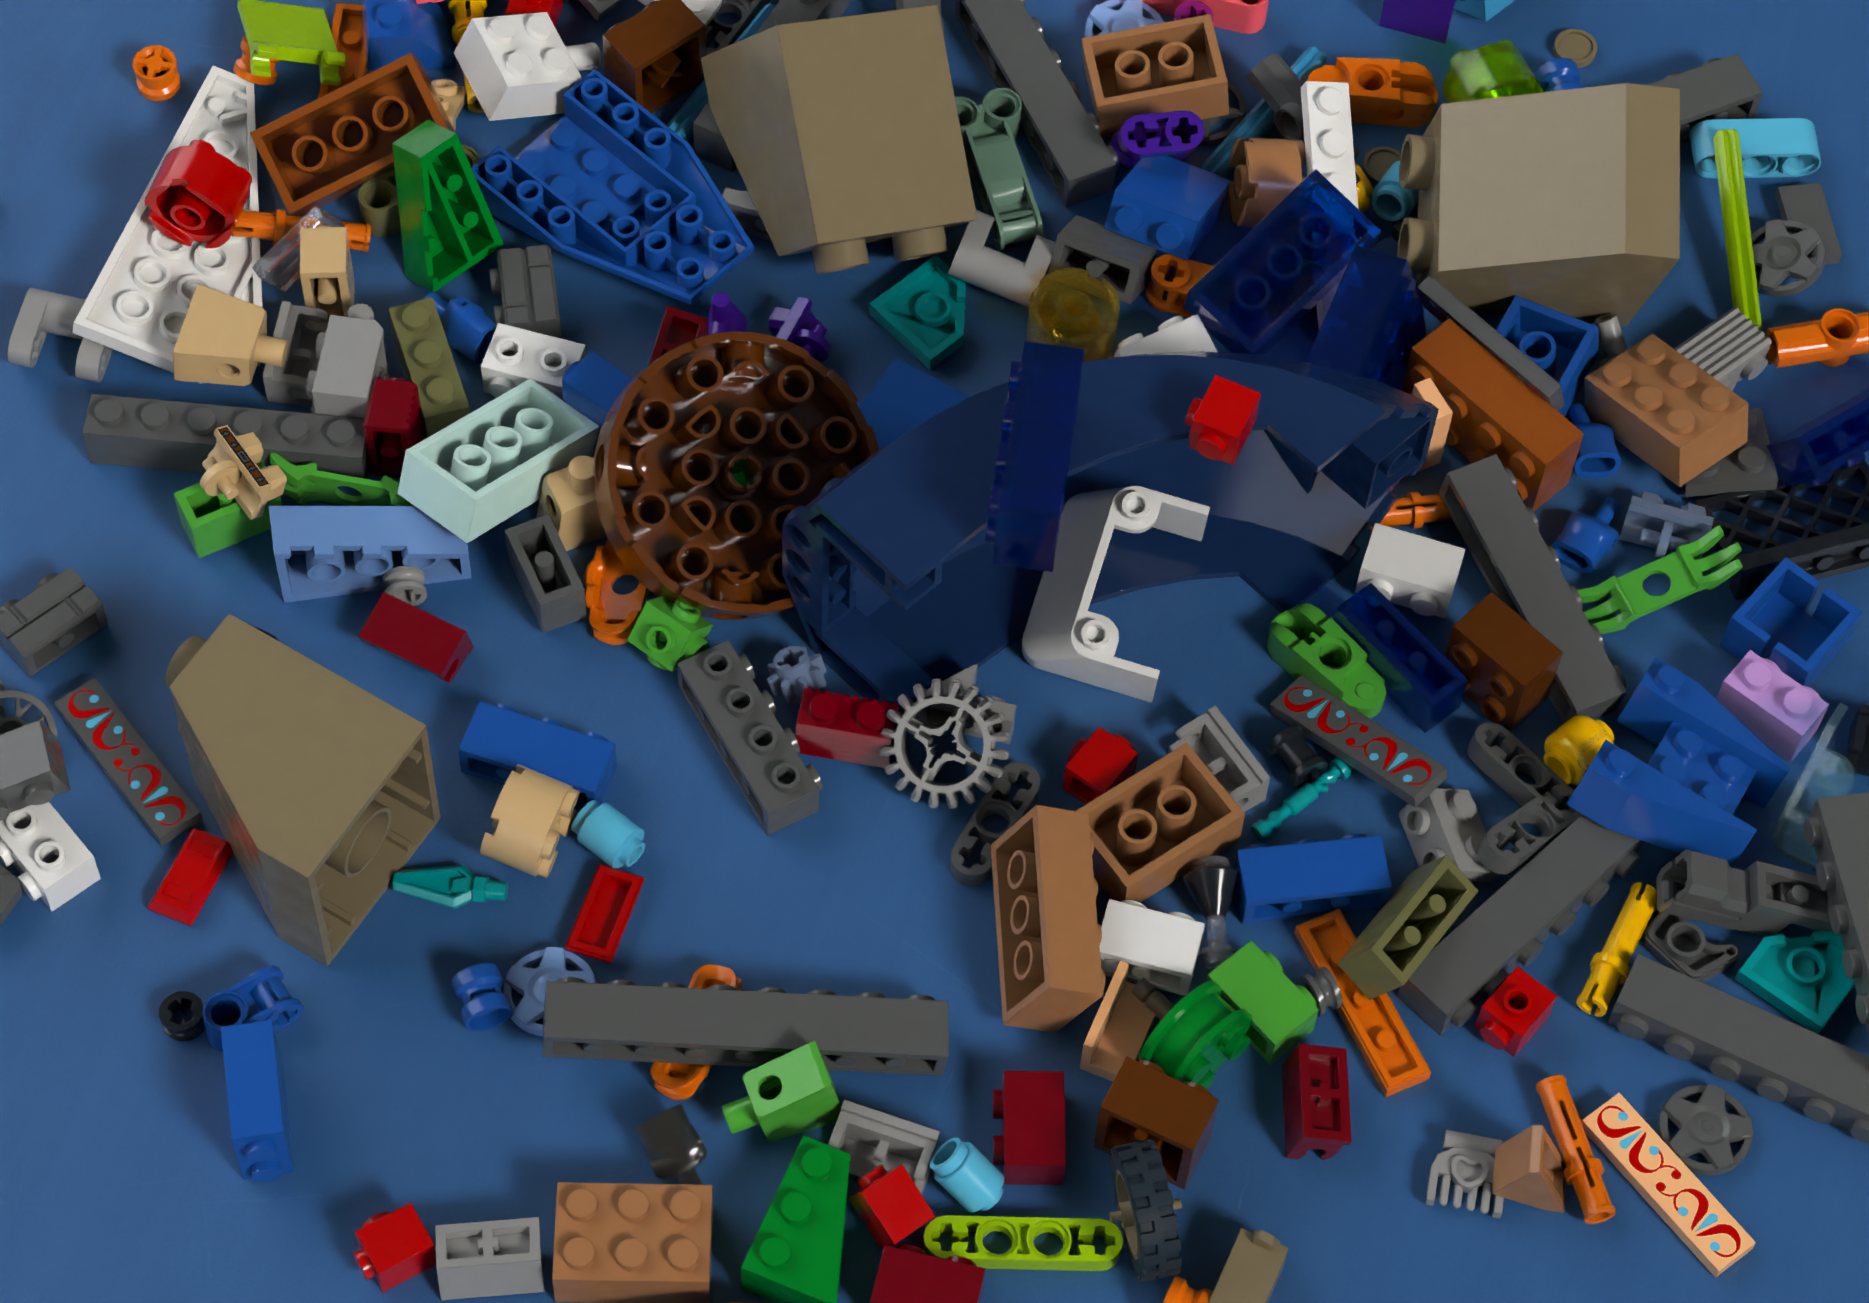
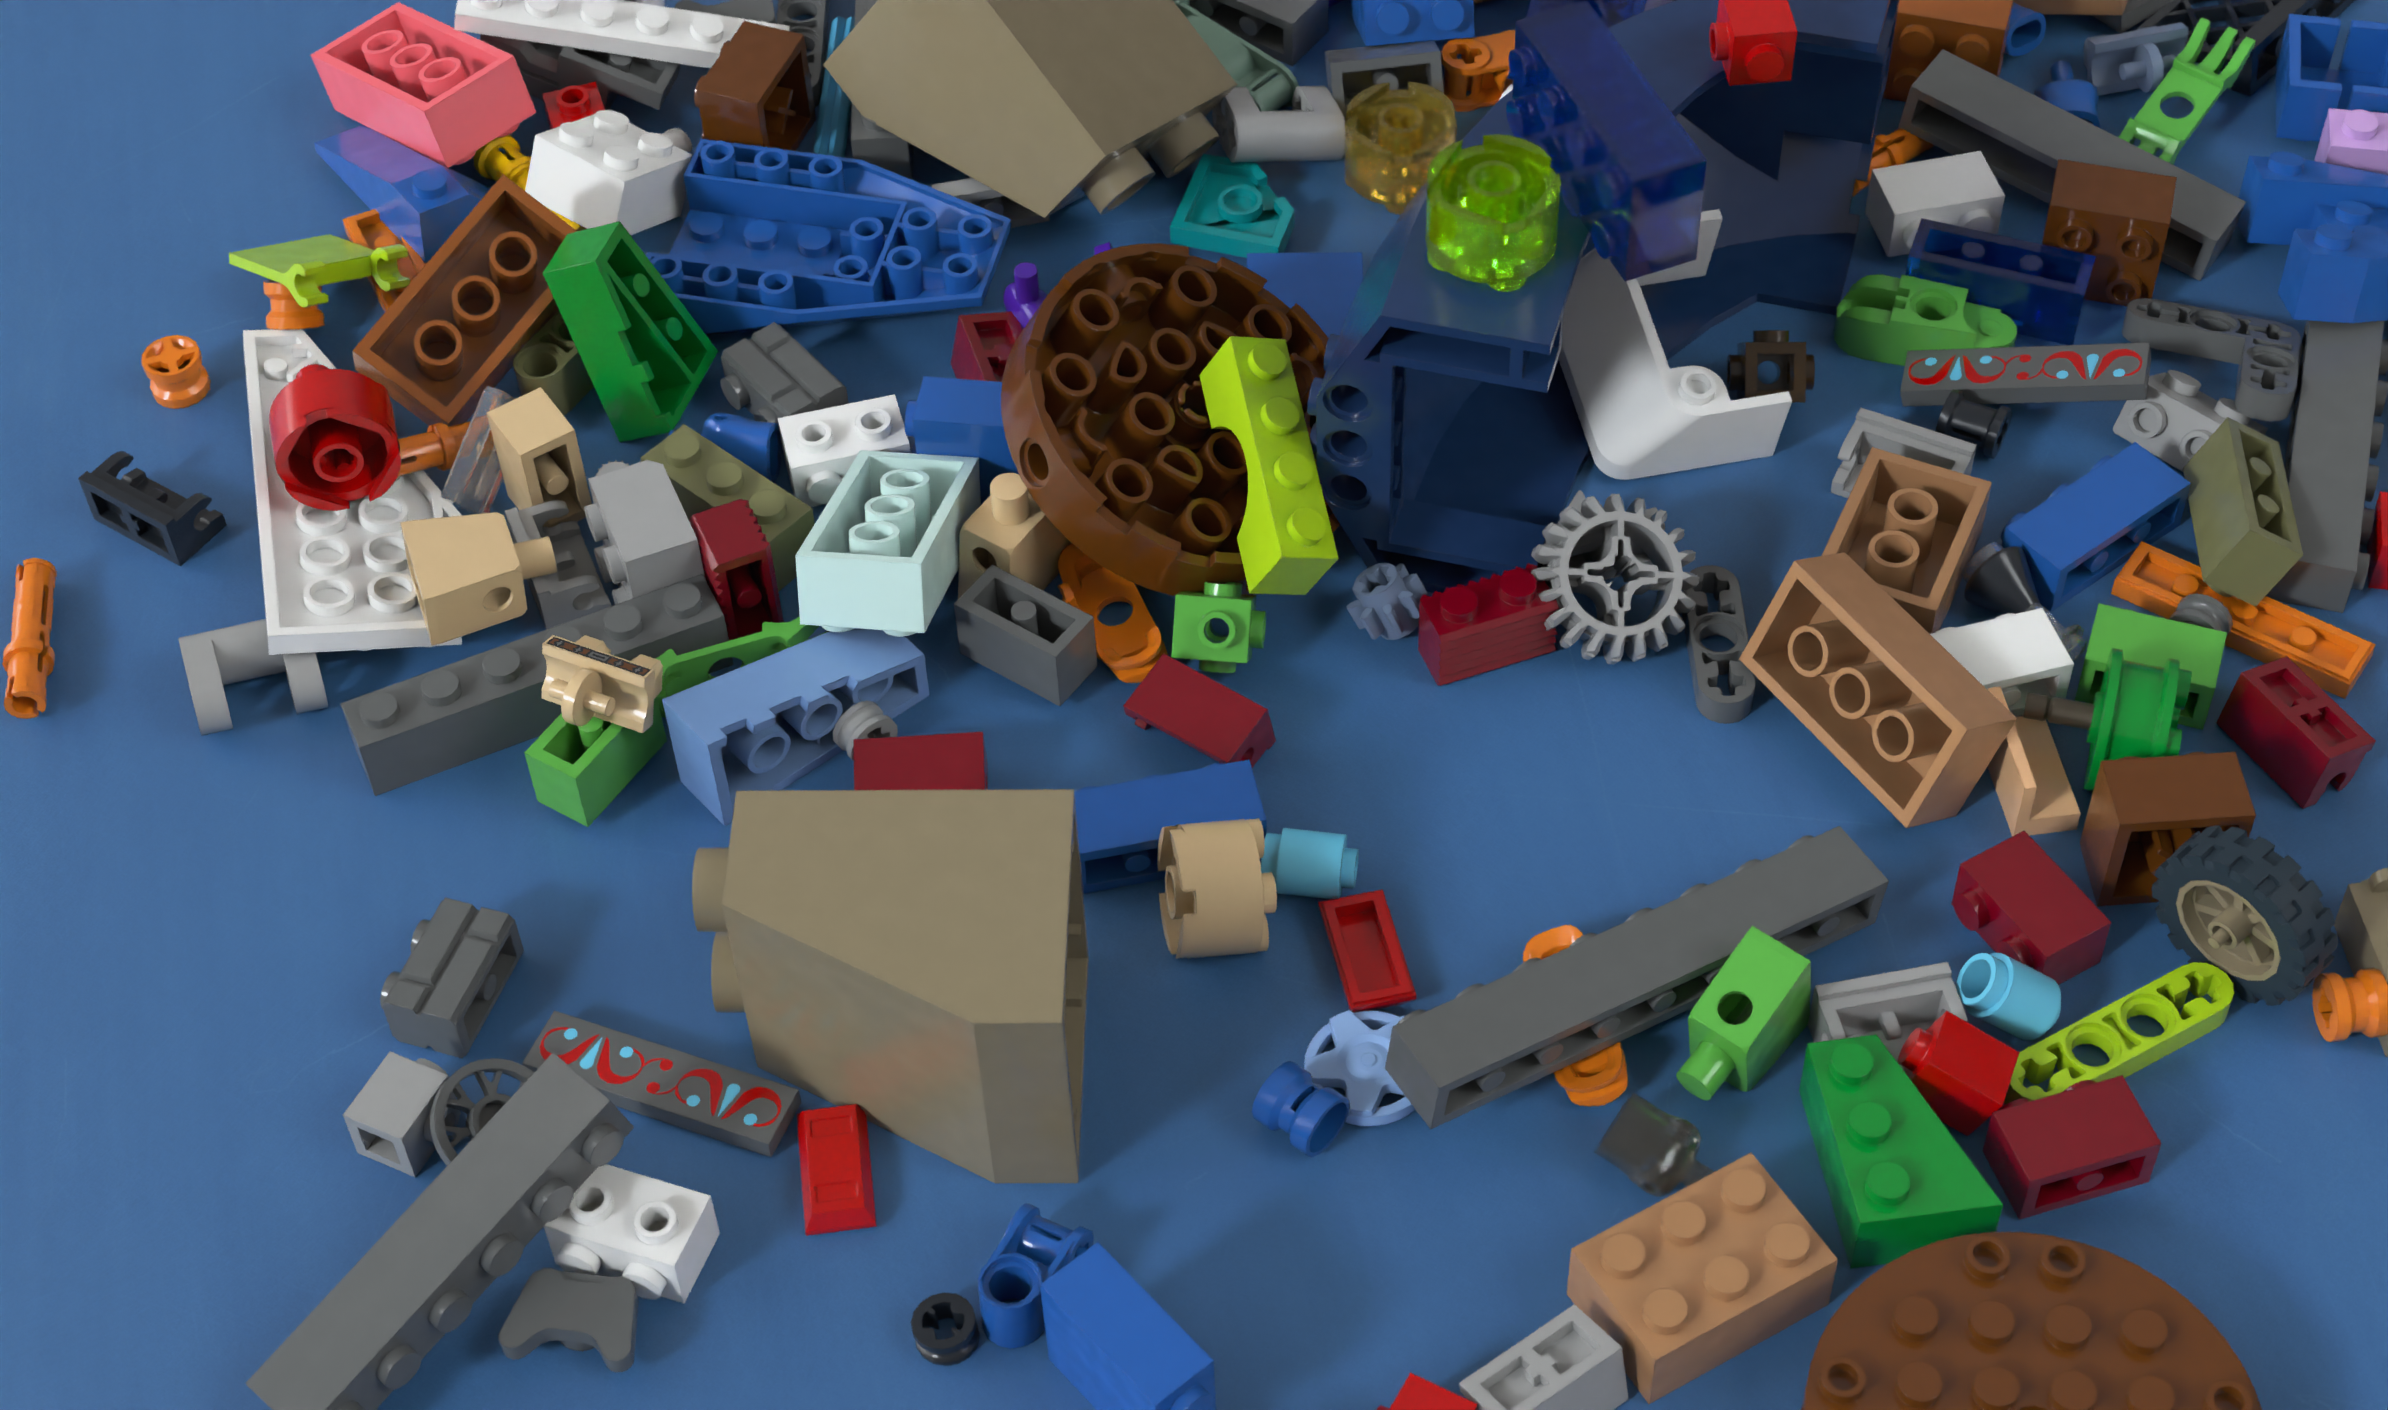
camera: 25 degrees left, 10 degrees down
teal piece [393,865,508,909] -> none
dark grey brick [677,640,823,835] -> none
red brick [1062,726,1138,805] -> none
teal piece [1250,757,1353,842] -> none
yellow head [1543,715,1614,786] -> none
none -> black hinge [78,451,227,566]
none -> dark red hinge [1123,653,1276,768]
none -> lime arch [1199,336,1339,595]
none -> clear neon green brick [1425,134,1561,292]
none -> dark brown brick [1727,330,1815,402]

